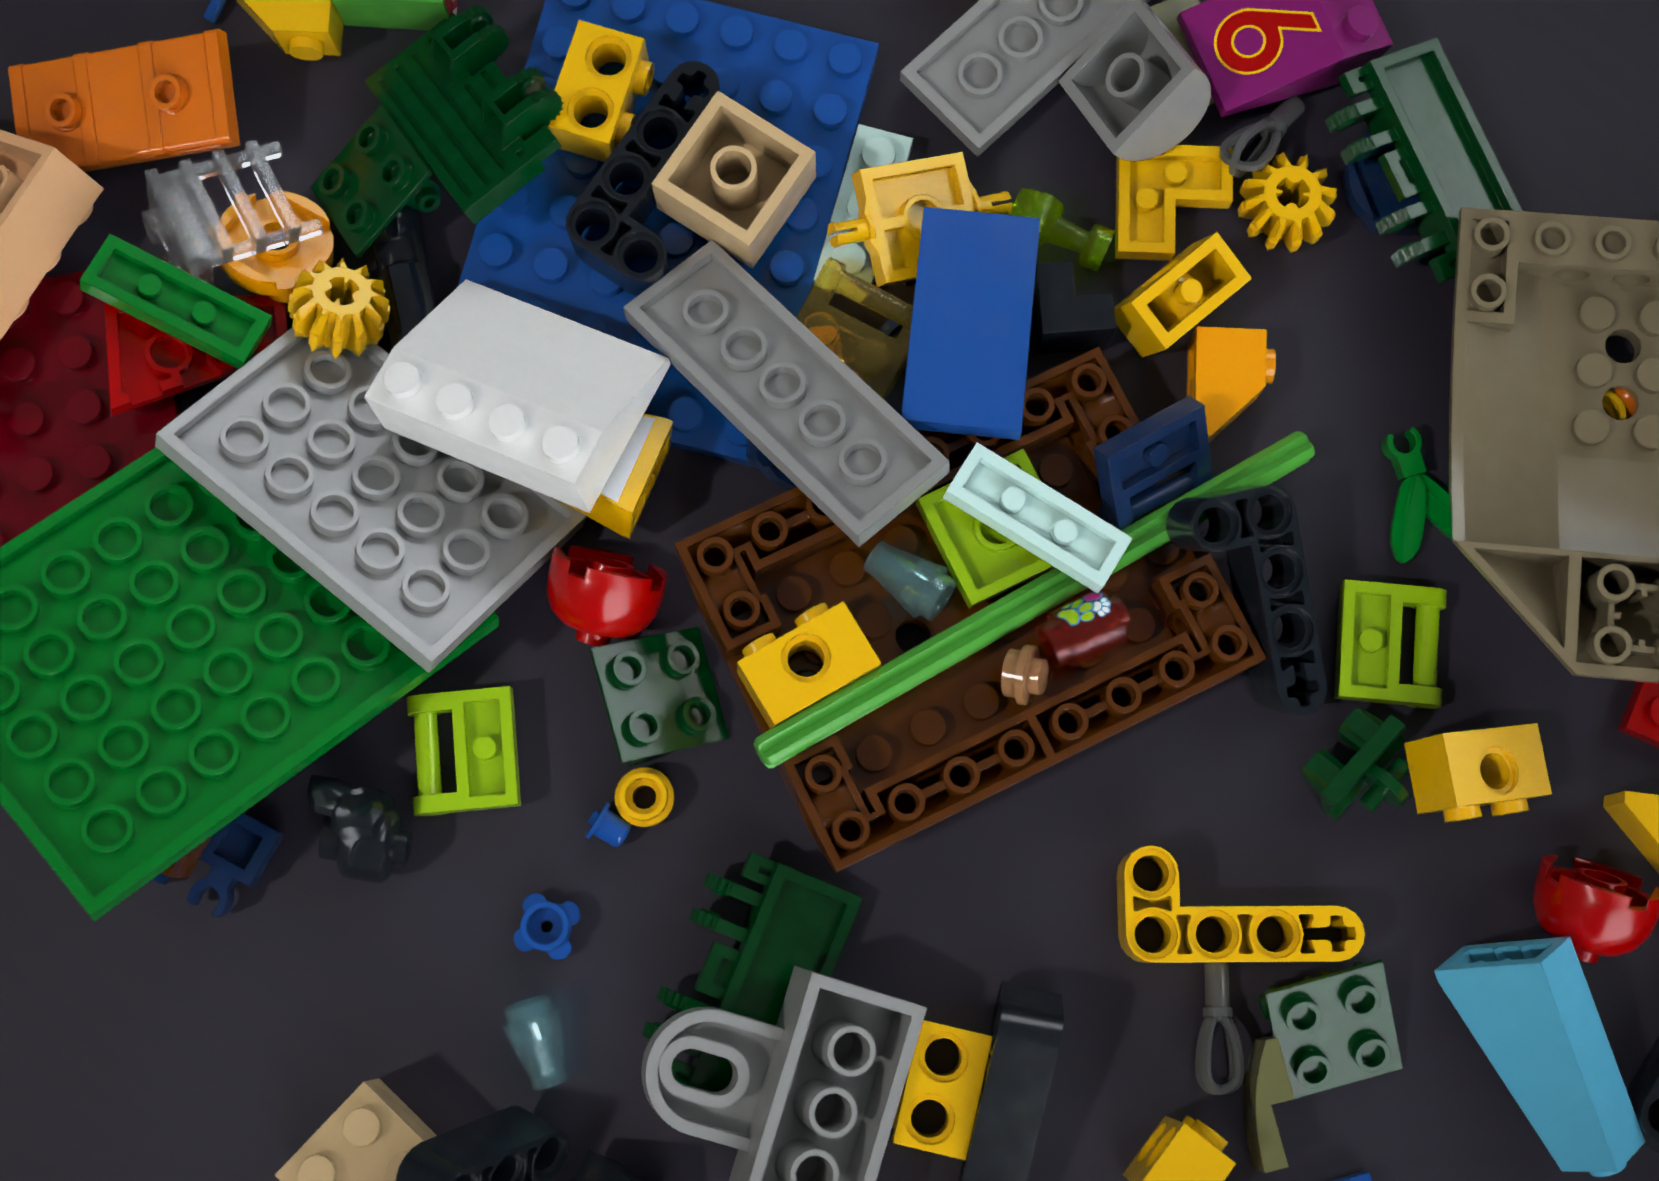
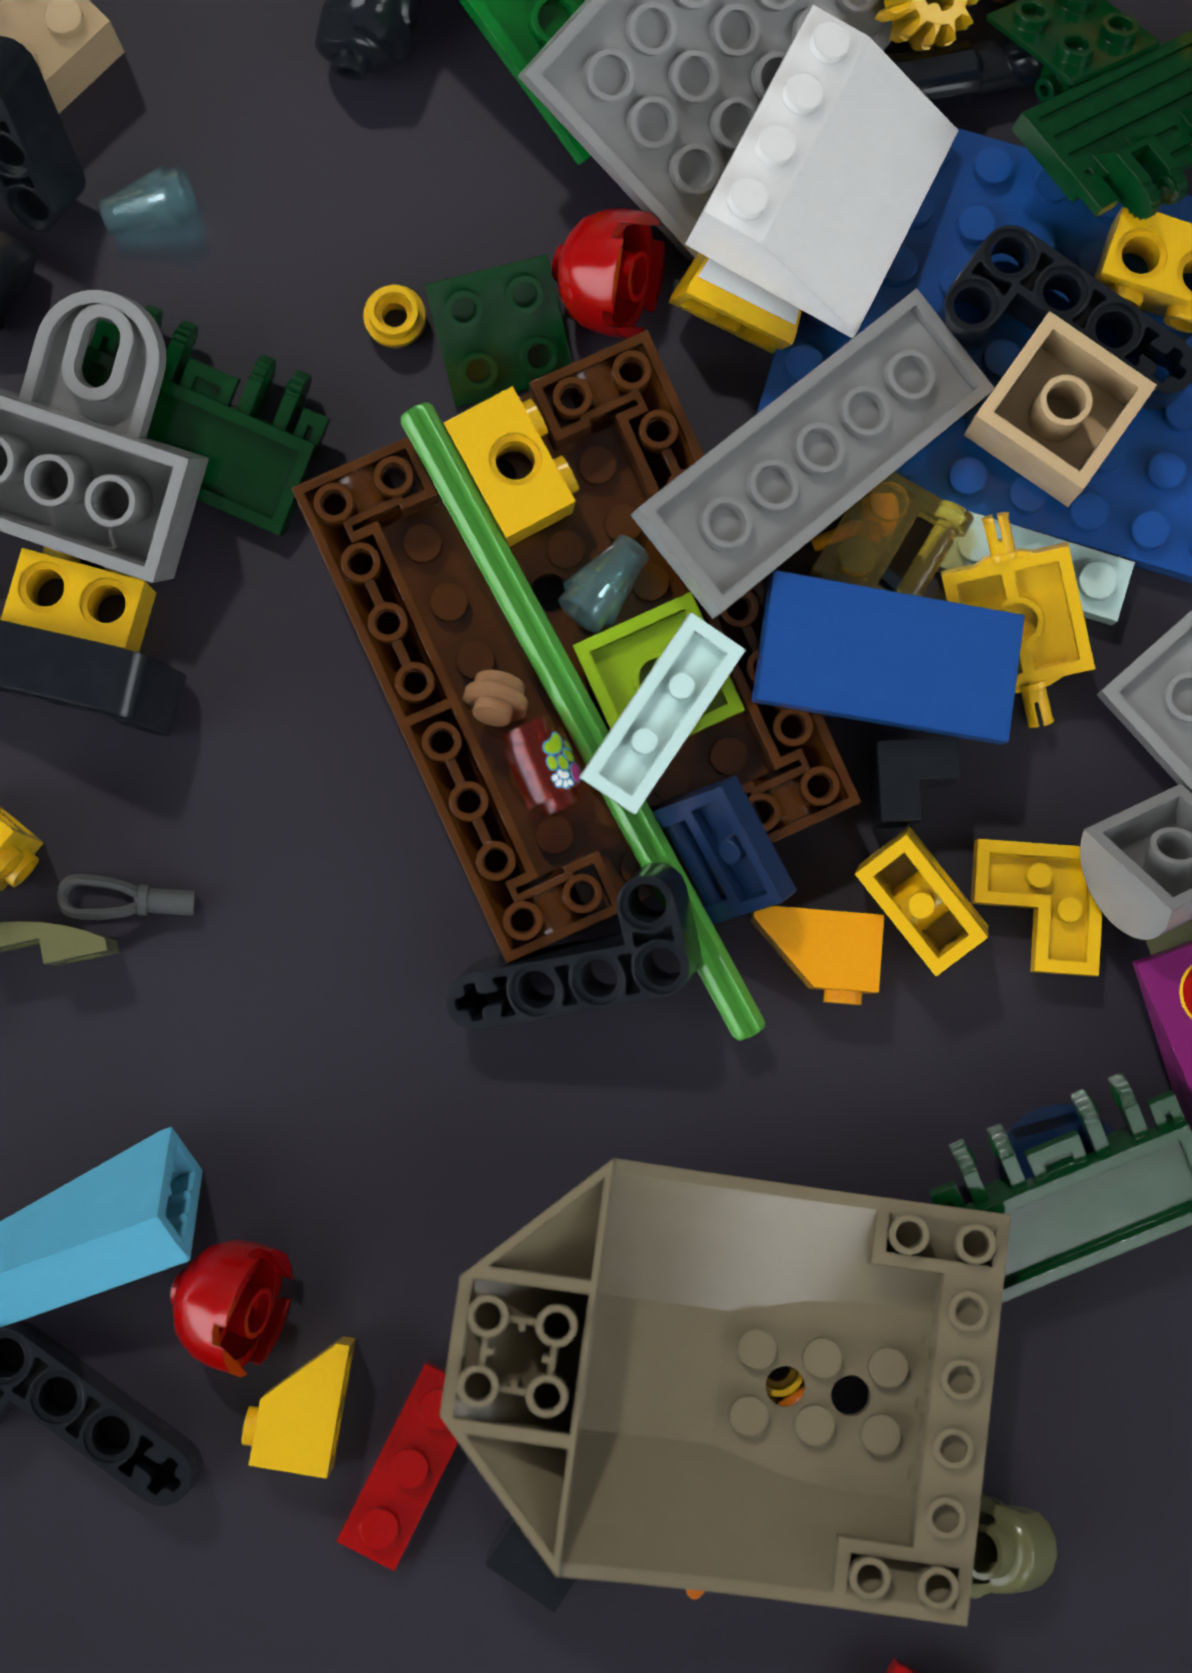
camera: 90 degrees right, 5 degrees up
lime plate [407,686,521,816] -> none
blue plate [513,893,581,960] -> none
blue piece [585,801,631,847] -> none
clear neon green leg [1010,188,1115,273] -> none
yellow beam [1116,845,1365,963] -> none
dark grey piece [1219,96,1305,178] -> none
yellow gear [1237,152,1337,254] -> none
hinge [1258,959,1403,1101] -> none
dark green hips [1302,707,1410,821] -> none
lime plate [1334,579,1447,709] -> none
green piece [1381,427,1453,564] -> none
yellow brick [1404,723,1552,822] -> none

